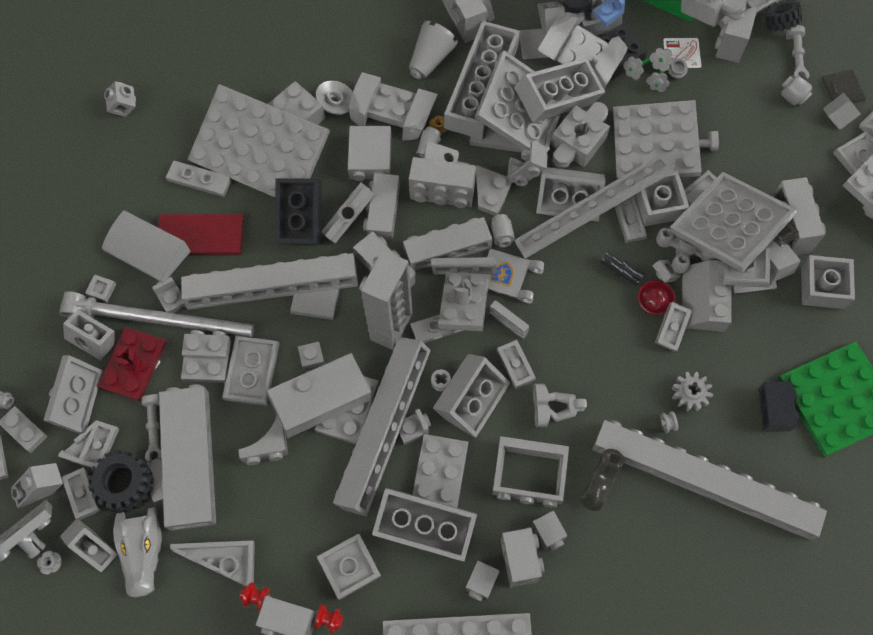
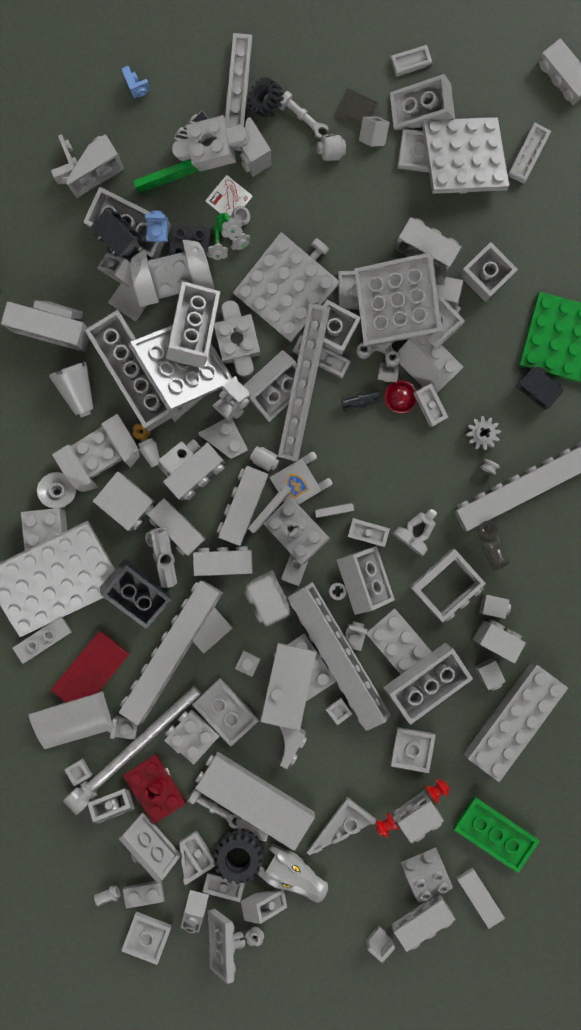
camera: 50 degrees left, 20 degrees up
none -> light grey plate [325,697,353,725]

